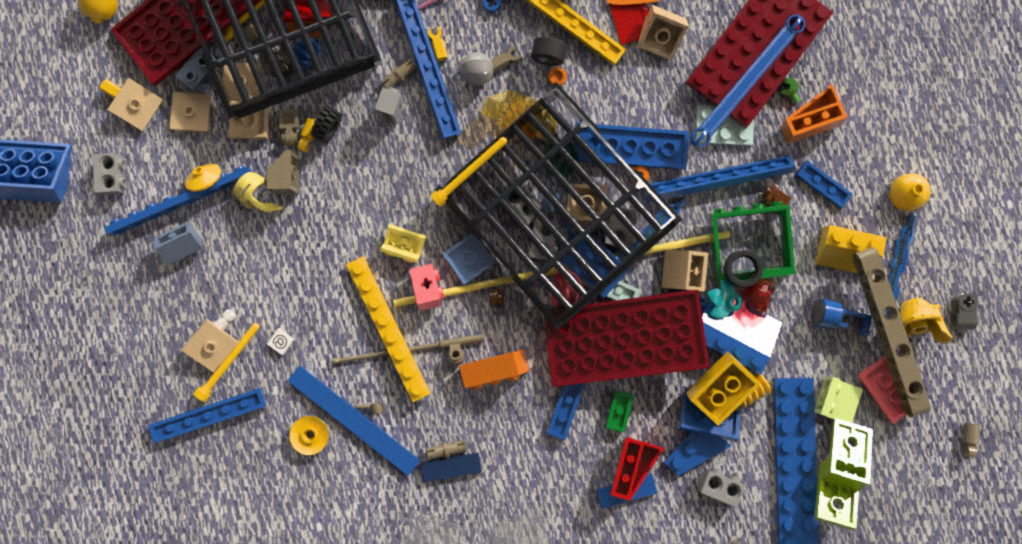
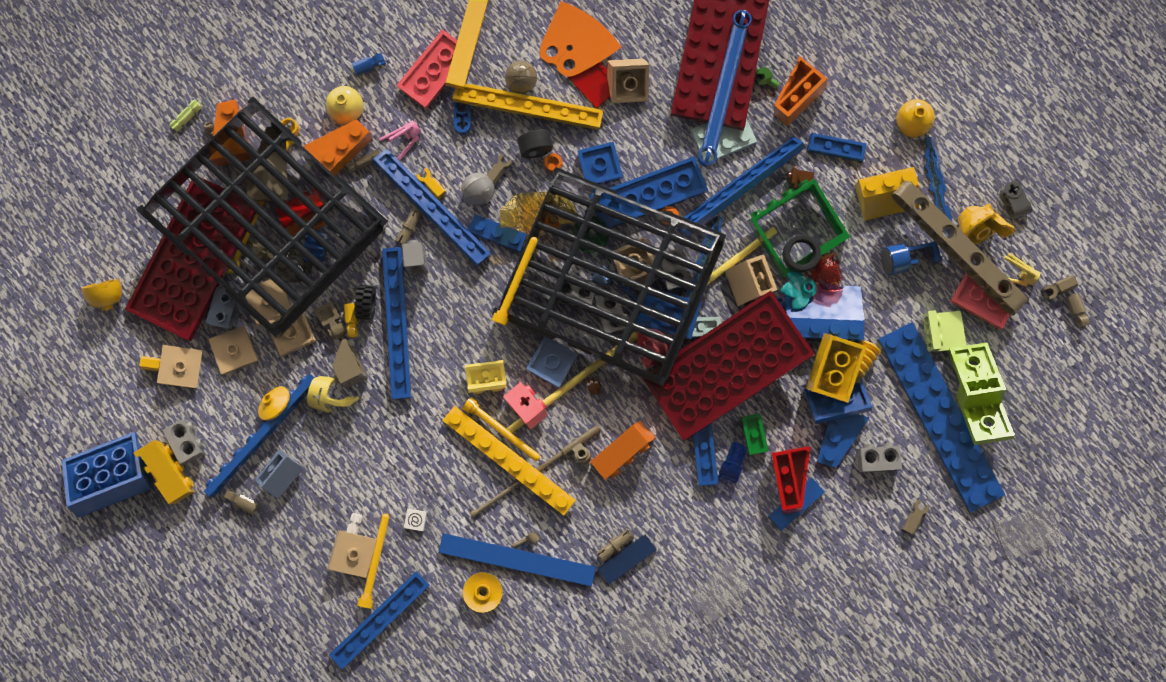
camera: 20 degrees left, 5 degrees down
none -> yellow wedge [133,440,194,505]
none -> dark tan bar [224,490,260,515]
none -> blue plate [382,247,412,400]
none -> yellow piece [462,397,540,461]
none -> blue plate [468,214,527,253]
none -> blue plate [577,141,623,184]
none -> clear blue piece [718,442,748,484]
none -> light yellow plant [1004,253,1040,287]
none -> dark tan bar [1041,275,1078,300]

